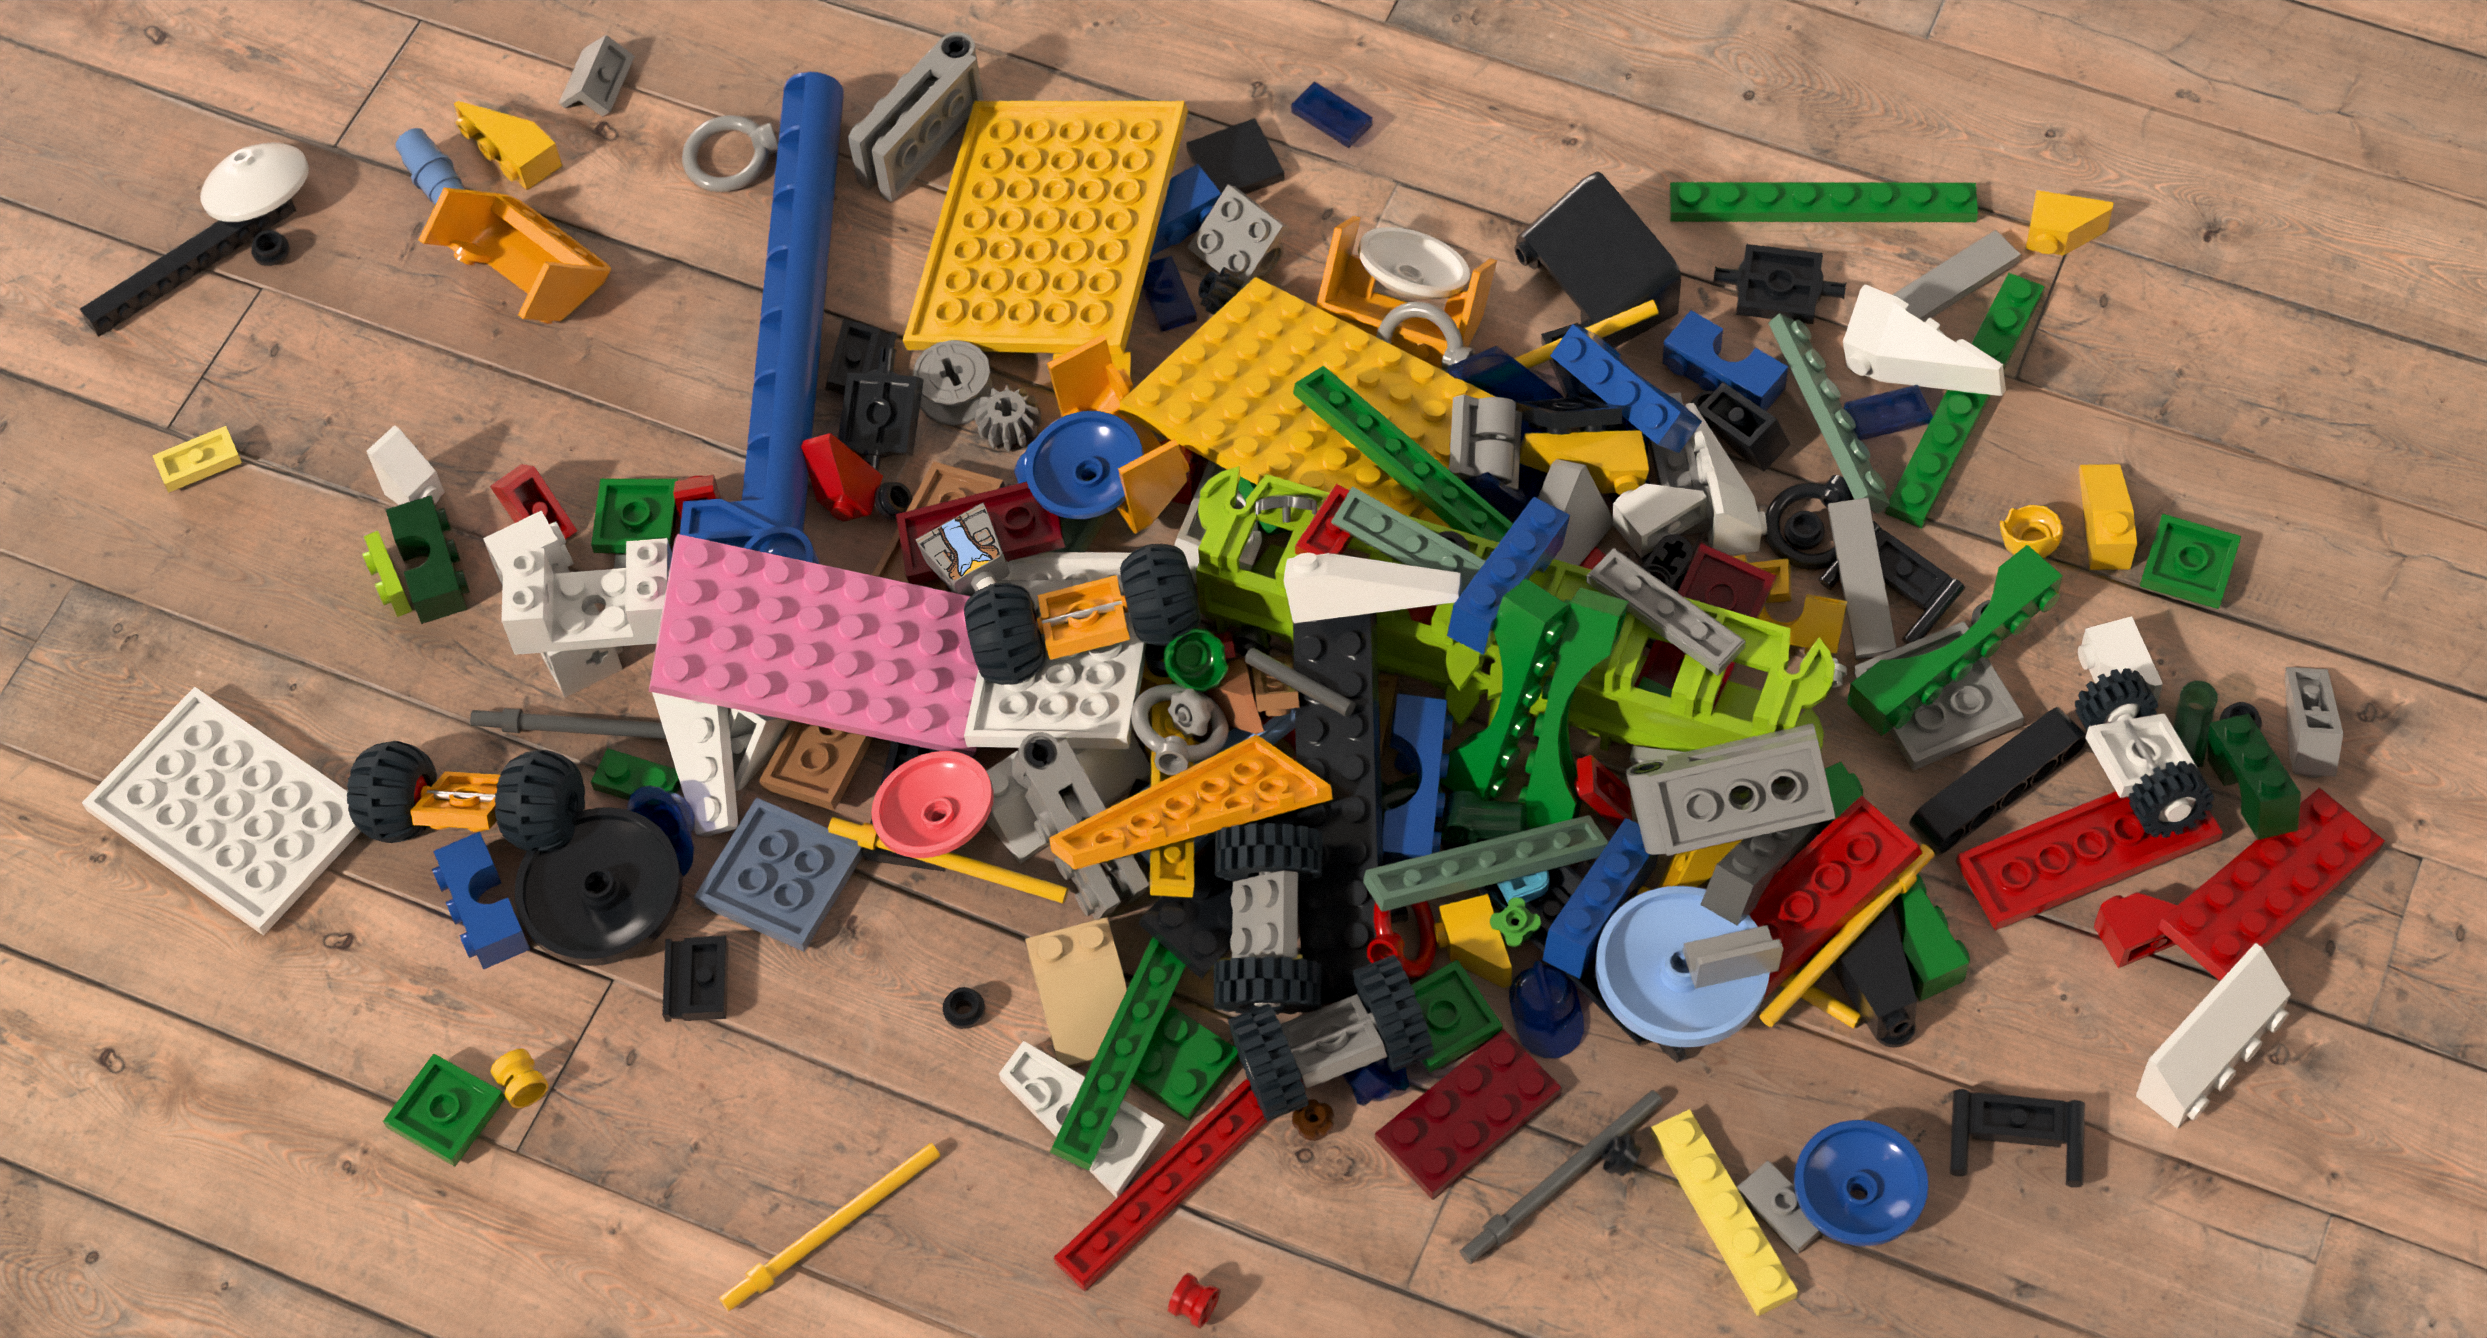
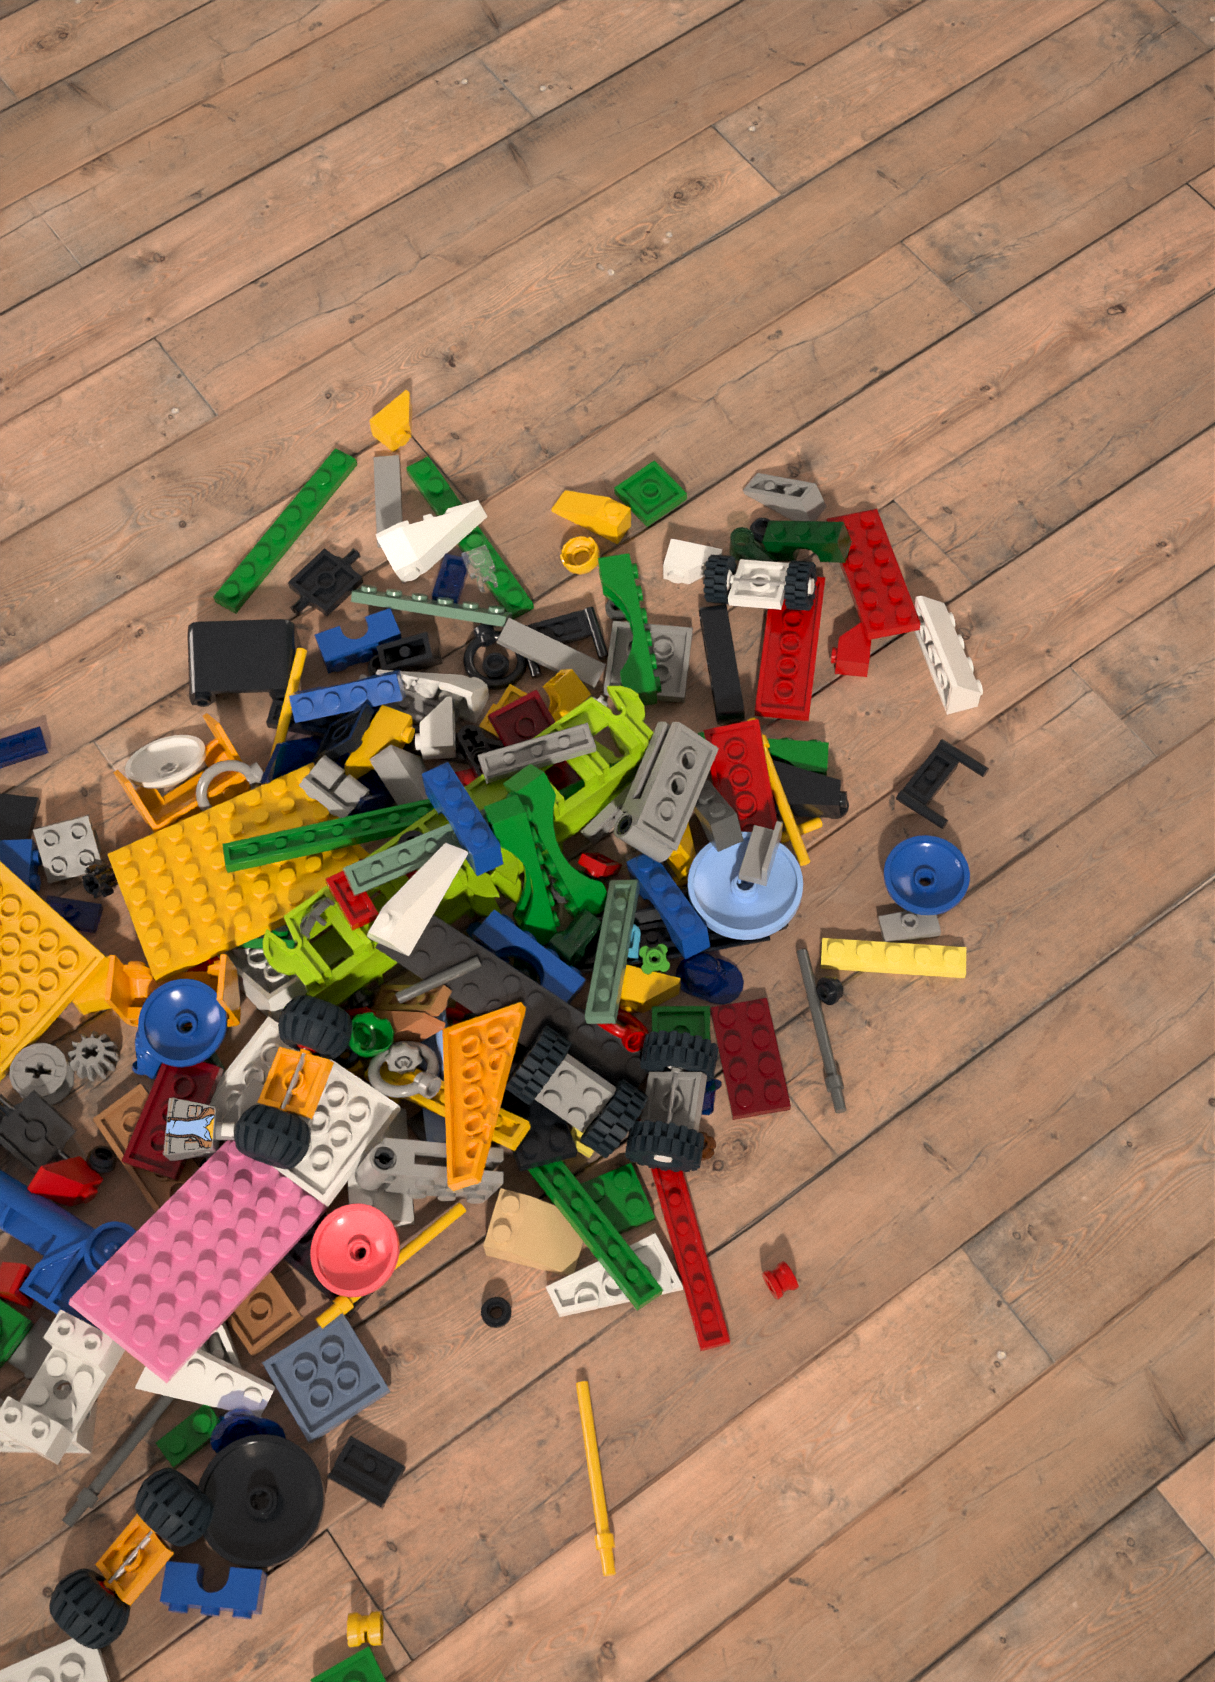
camera: 60 degrees left, 5 degrees up
none -> clear plate [461,544,498,593]

